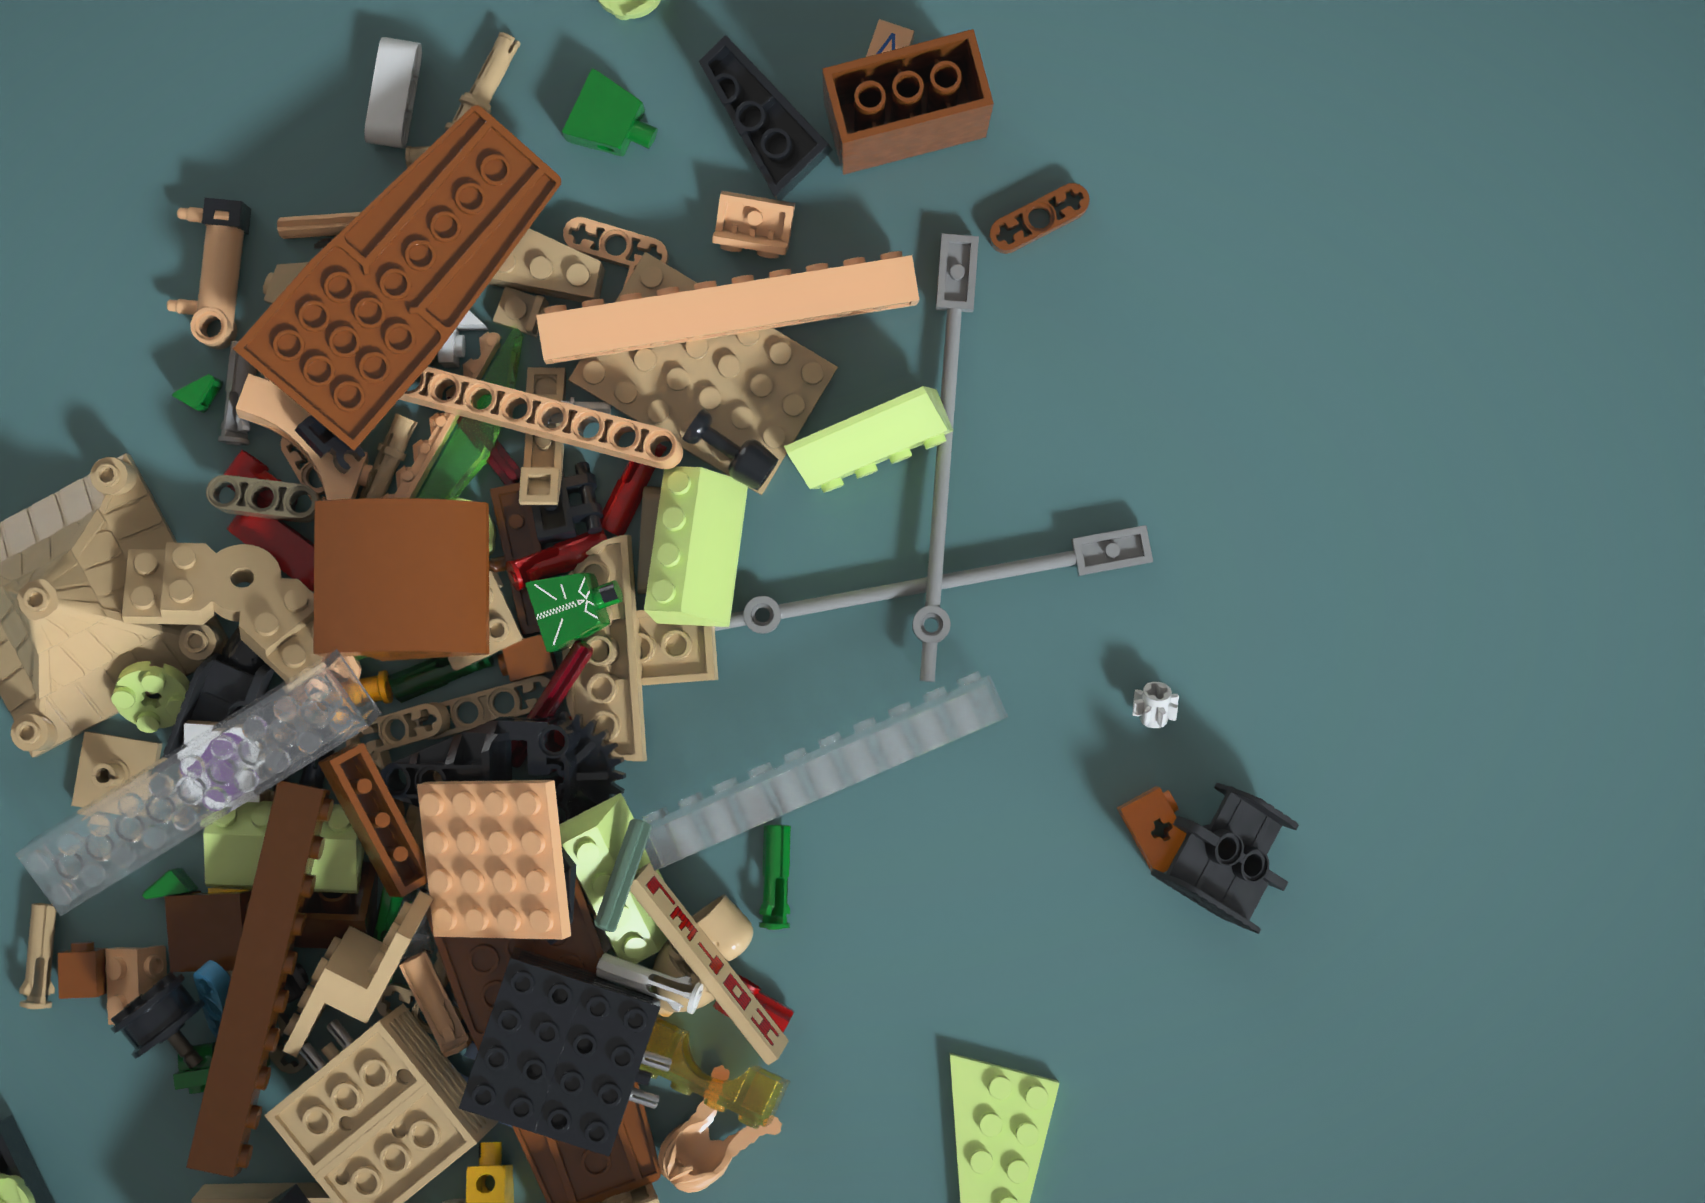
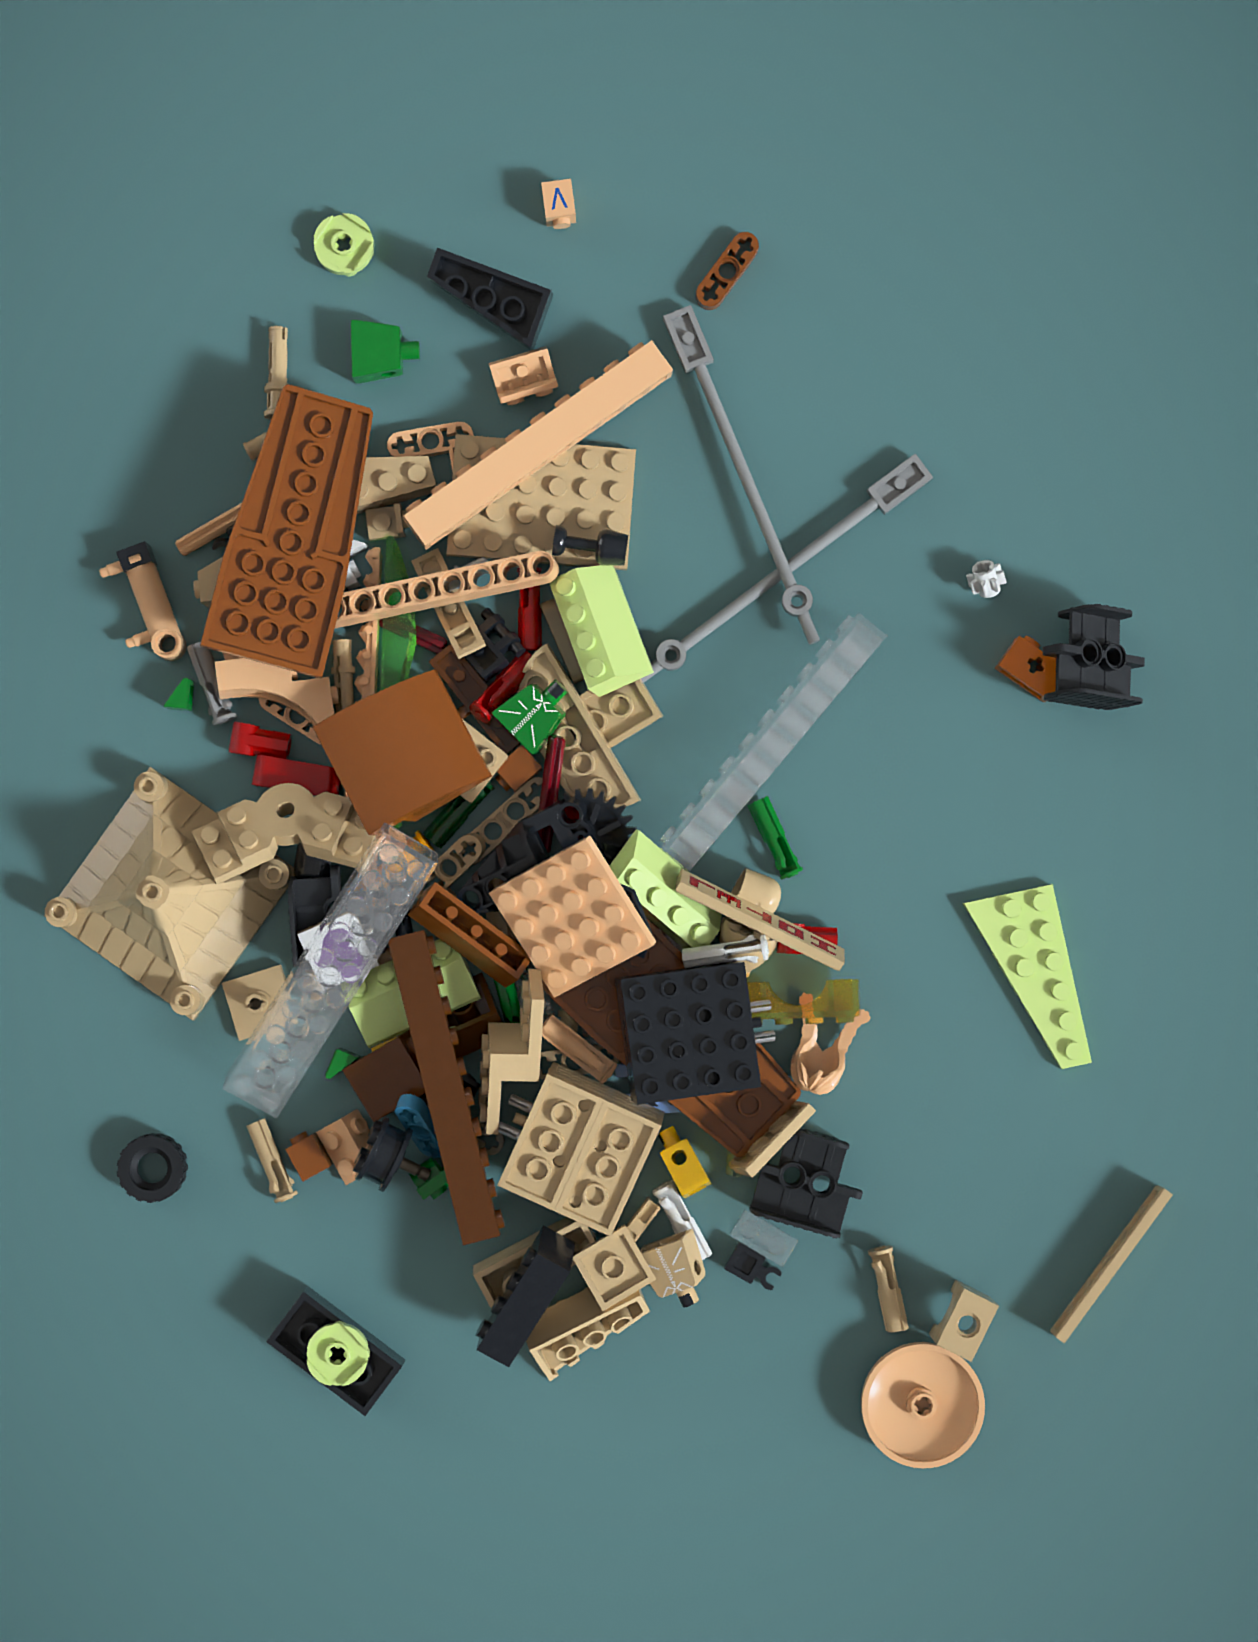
camera: 35 degrees left, 0 degrees up
yellowish green plate [111,661,190,733] -> none
dark tan beam [206,475,322,523] -> none
black plate [295,415,365,474] -> none
white beam [364,37,422,149] -> none
sand green axle [594,819,652,932] -> none
yellowish green slope [784,386,953,493] -> none
dark orange brick [822,29,994,175] -> none

